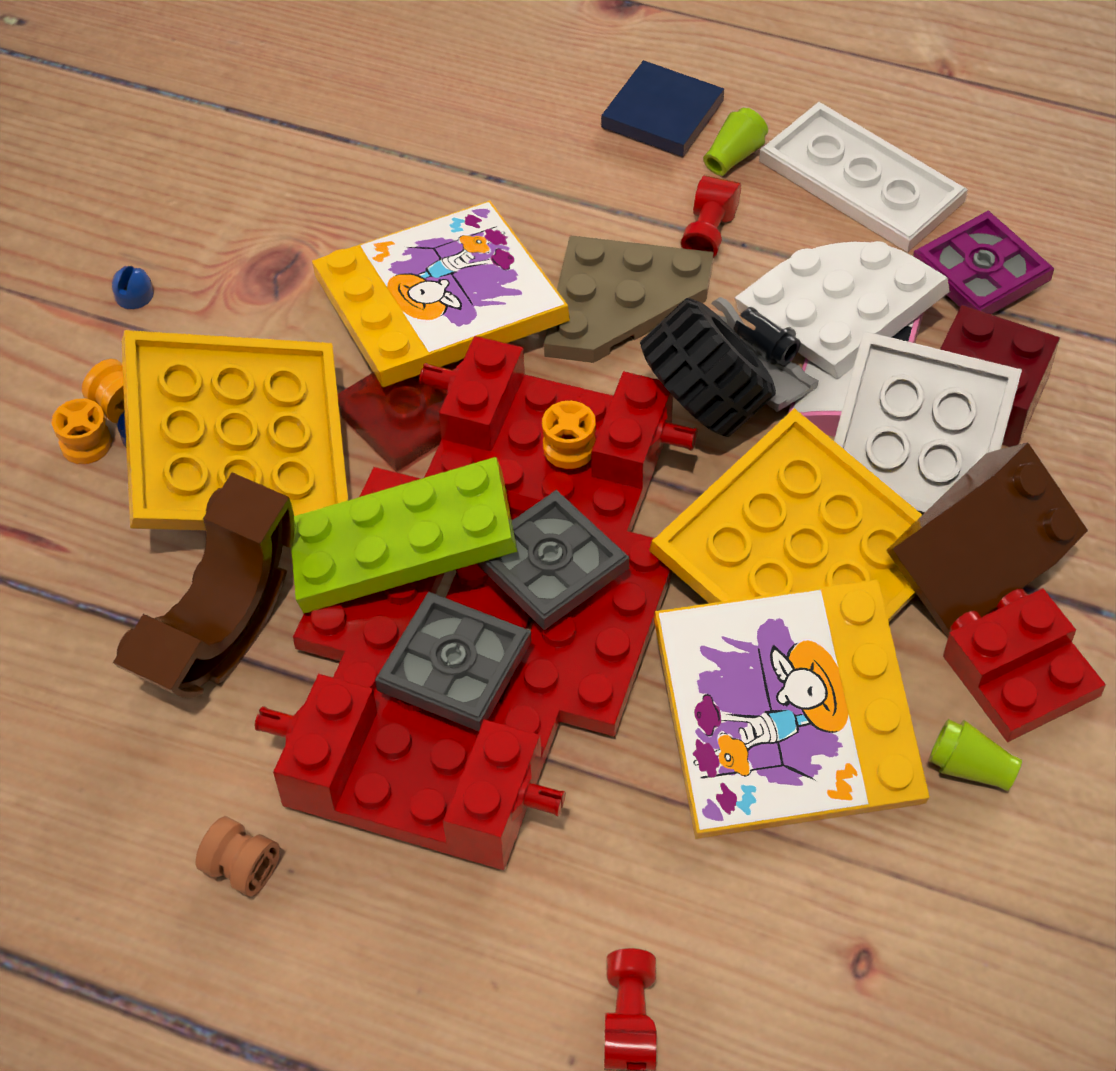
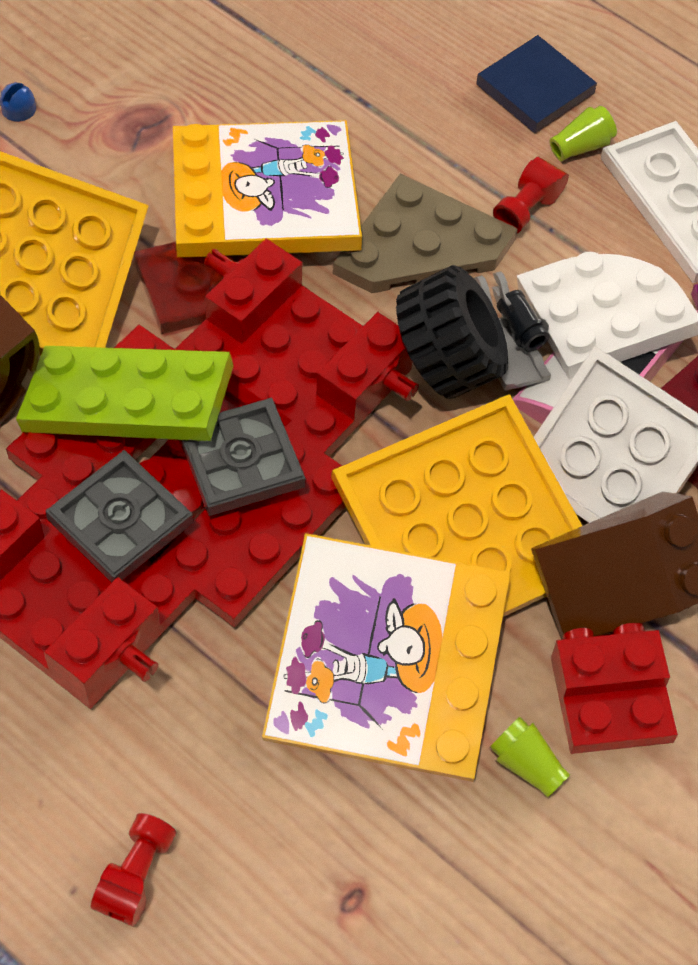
camera: 15 degrees right, 5 degrees up
light orange wheel [542,400,596,469] -> none

